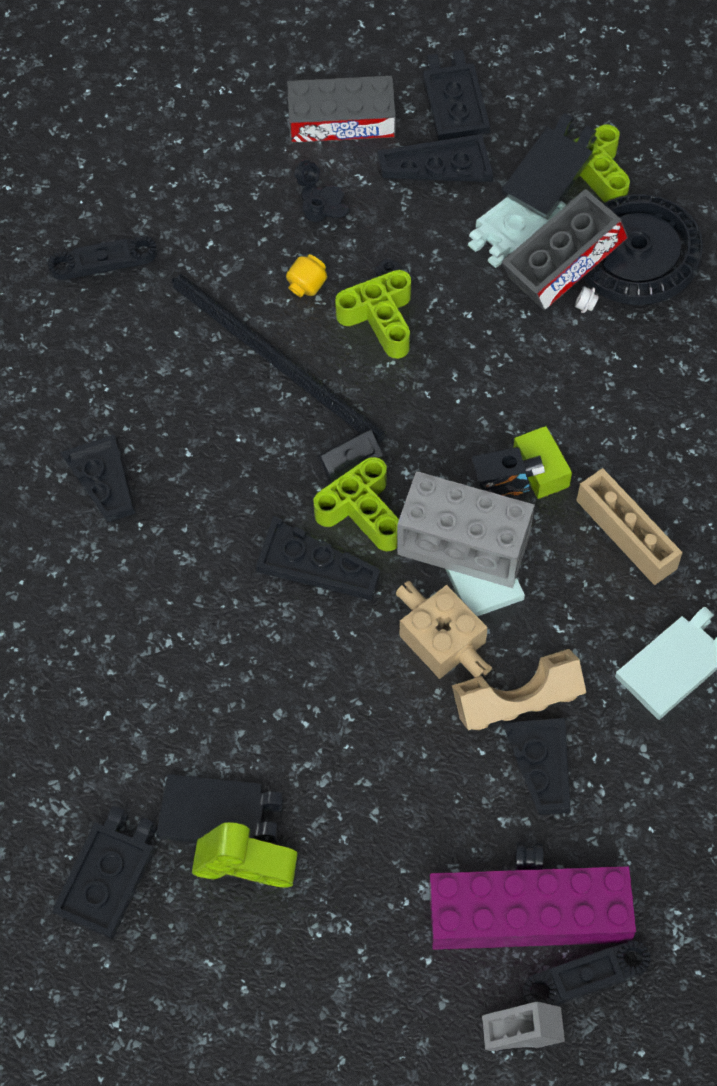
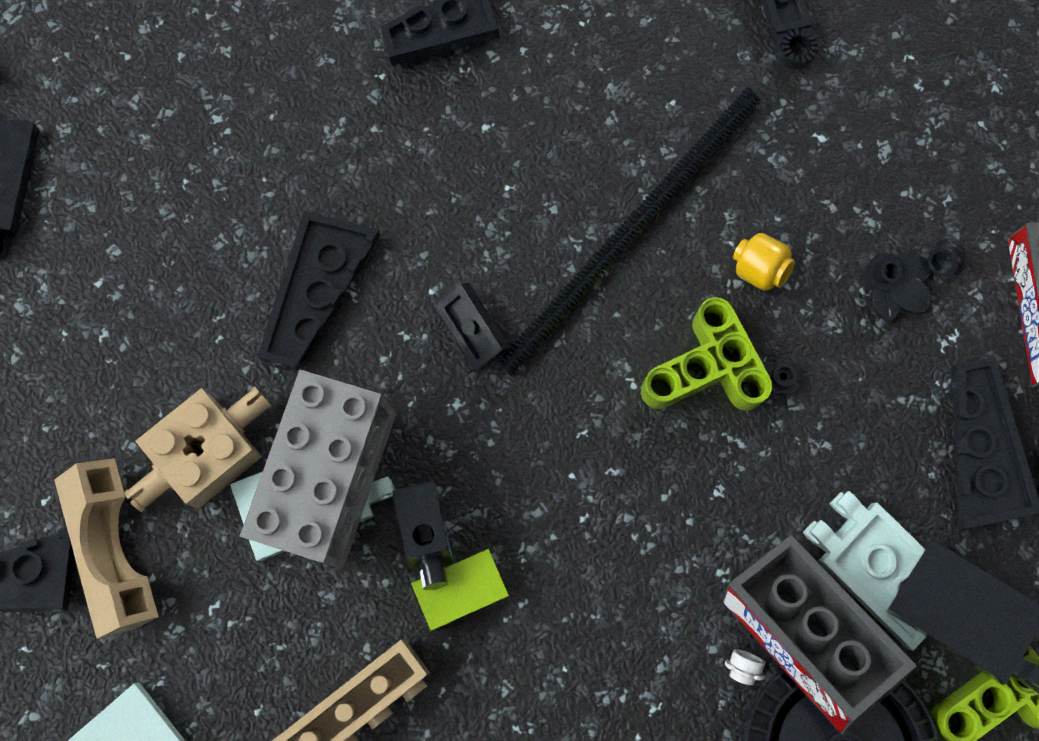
camera: 85 degrees right, 15 degrees up
lime beam [314,457,399,551] -> none

